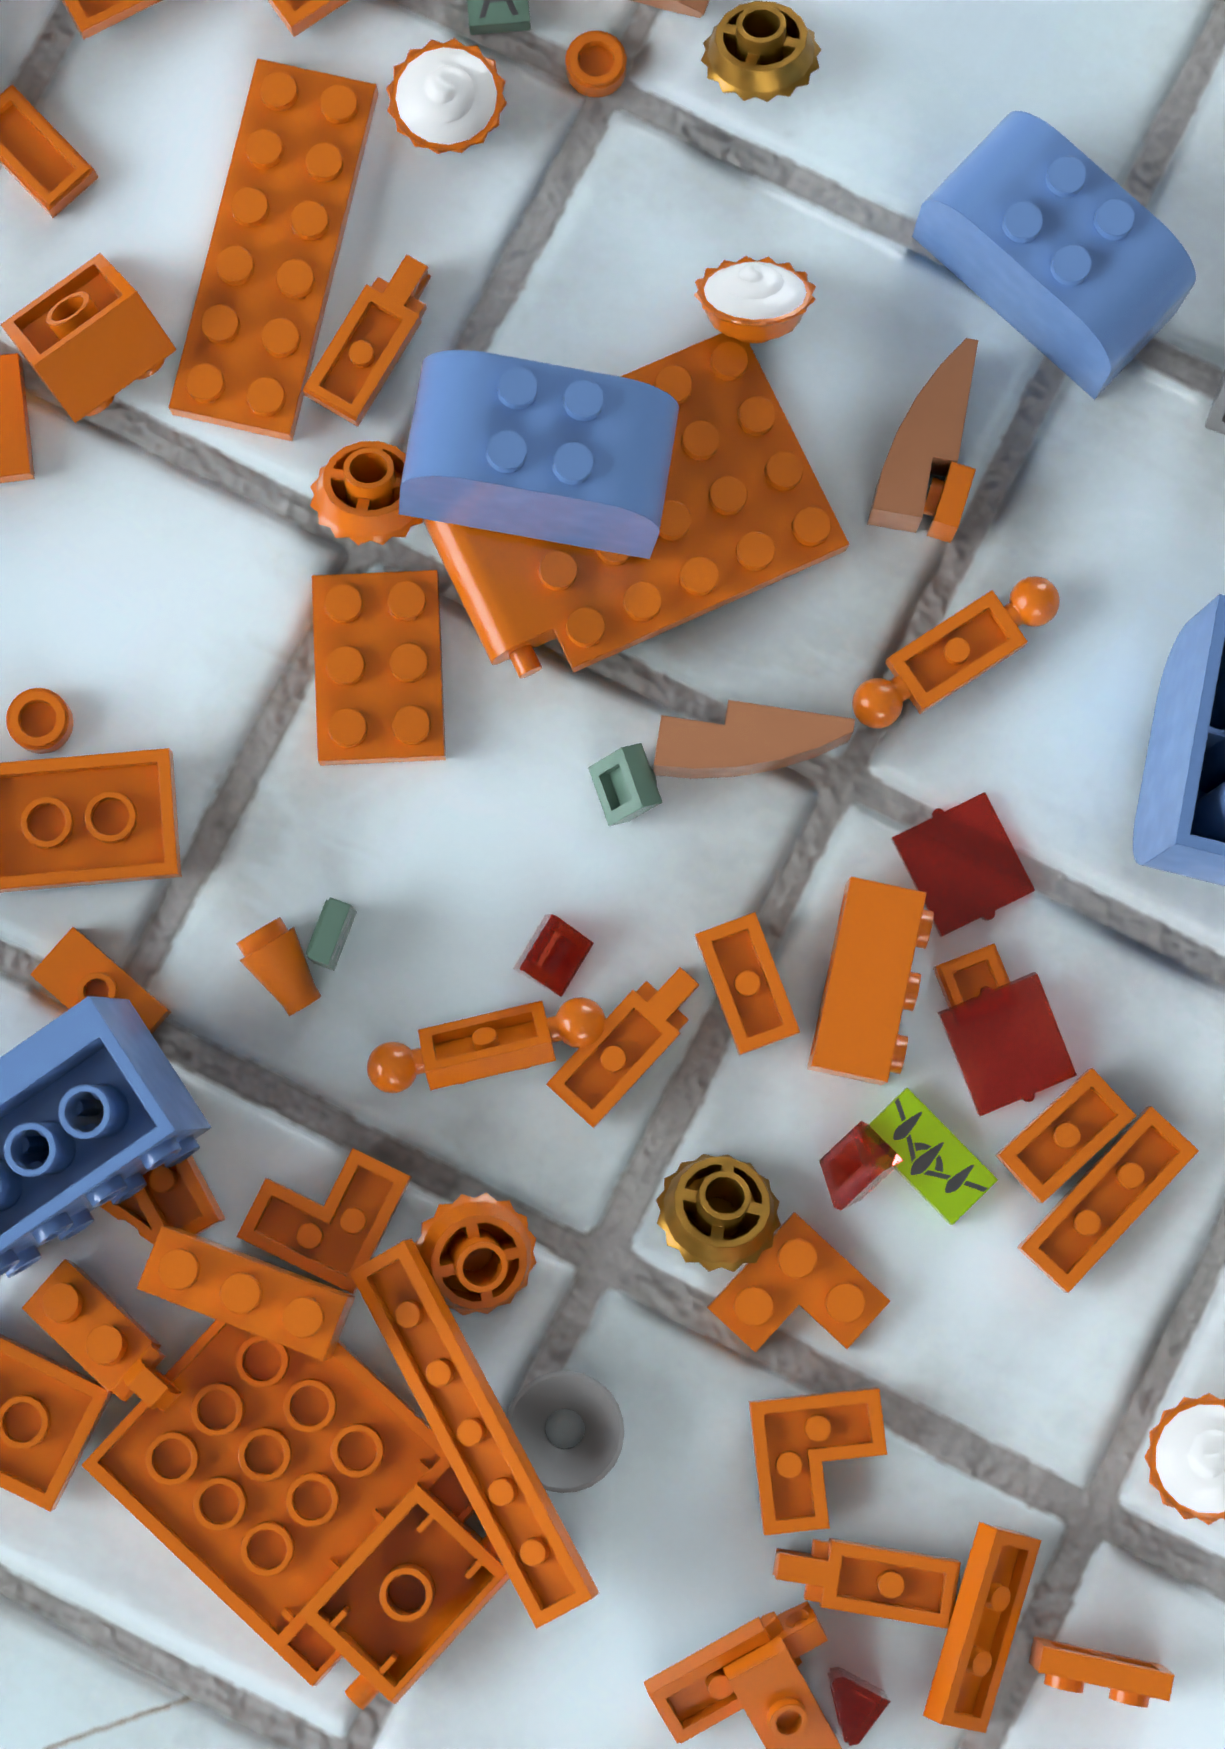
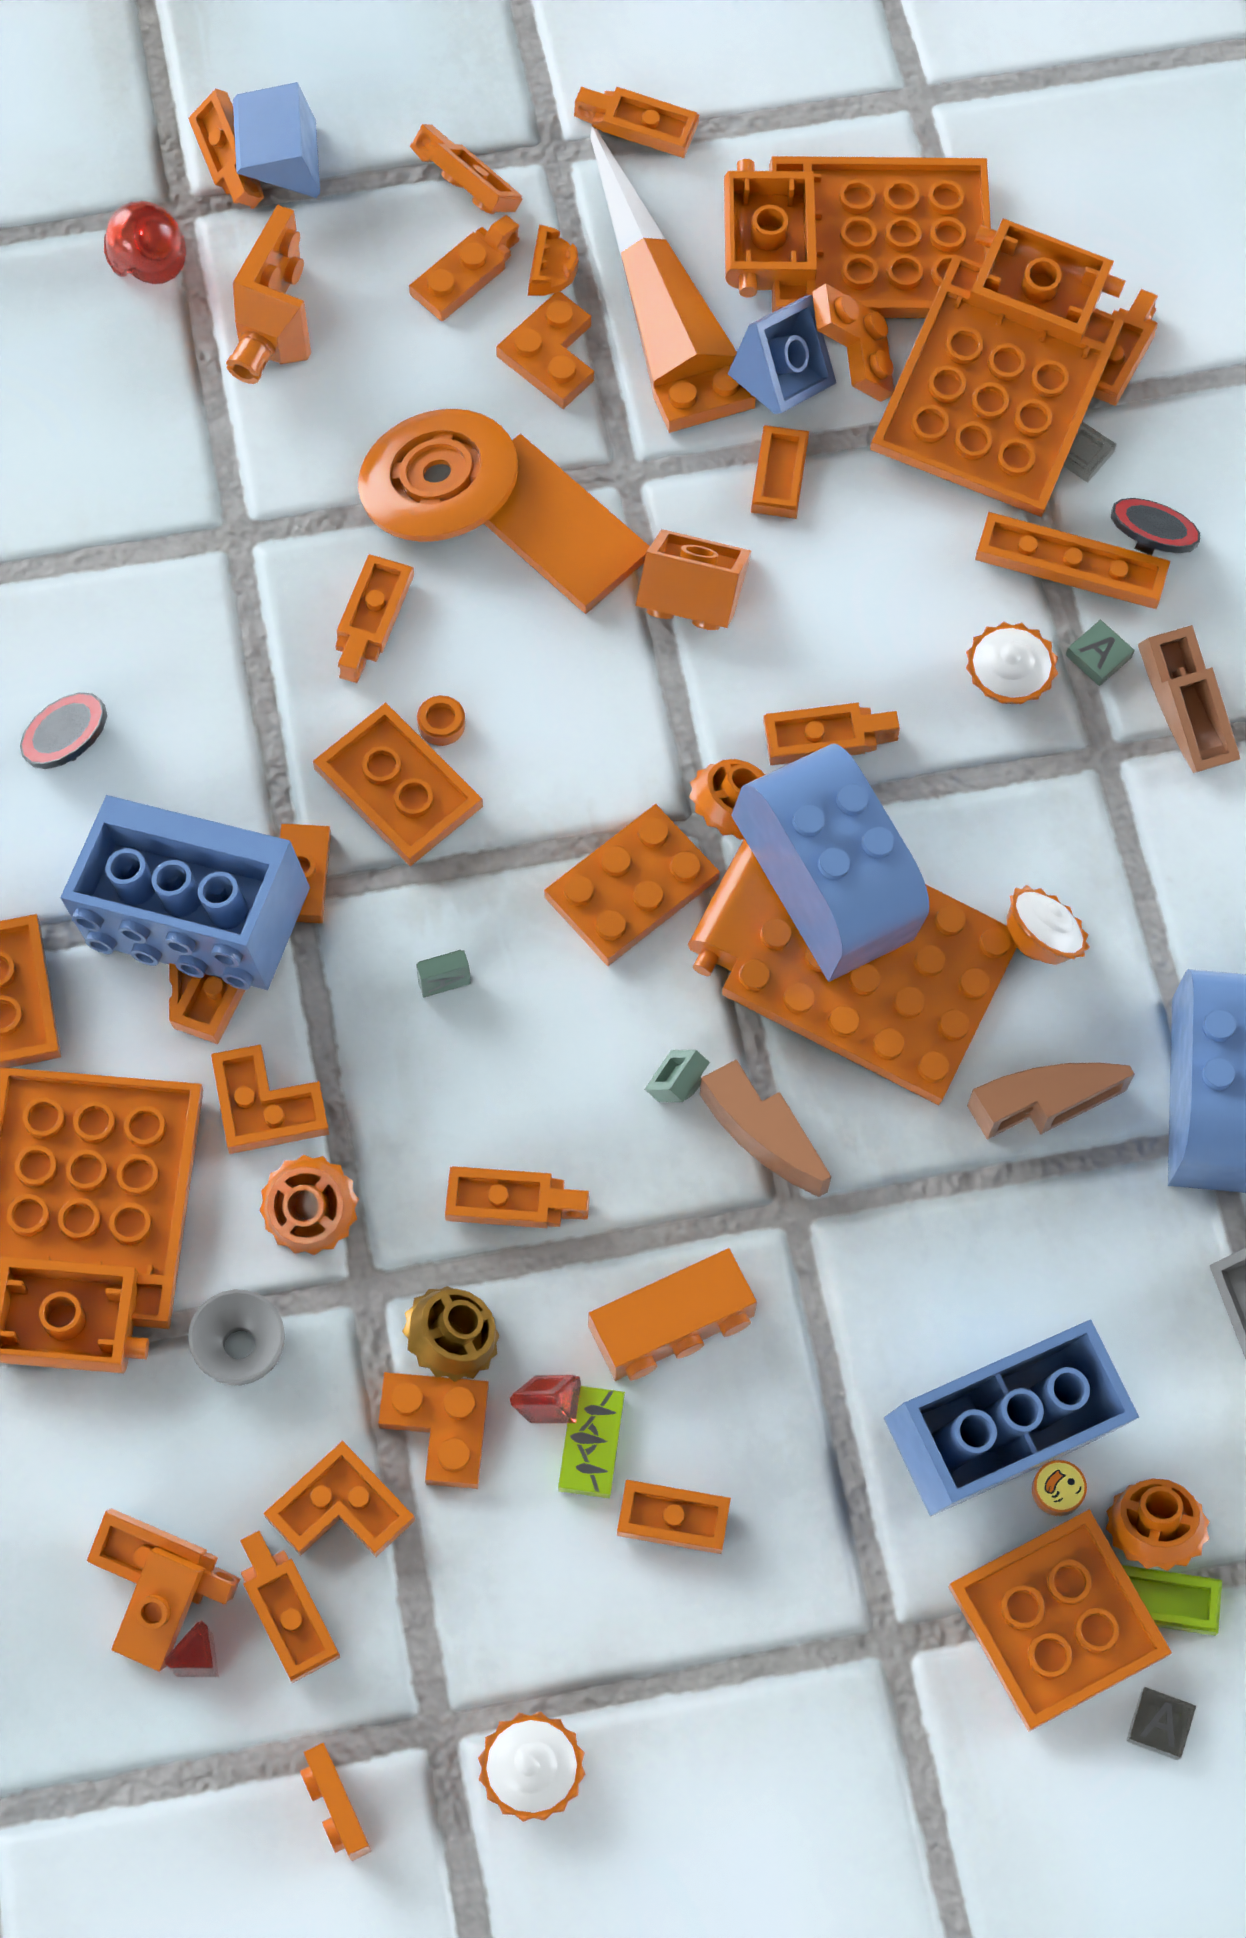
camera: 50 degrees right, 15 degrees down
orange hinge [22,1259,182,1413] -> none
orange brick [137,1226,356,1361] -> none
orange plate [169,58,378,442] -> none
orange cone [236,917,321,1016] -> none
orange plate [350,1238,600,1629] -> none
orange plate [367,997,606,1093] -> none
clear red slope [513,914,594,997] -> none
orange tile [565,31,627,98] -> none
orange plate [694,912,800,1056] -> none
pearl gold piece [701,1,821,102] -> none
orange plate [852,576,1060,729] -> none
clear red piece [891,792,1035,937] -> none
orange plate [923,462,976,543] -> none
orange plate [923,1522,1042,1733] -> none
orange tile [933,943,1018,1027] -> none
clear red piece [938,972,1077,1116] -> none
orange plate [1017,1106,1199,1293] -> none

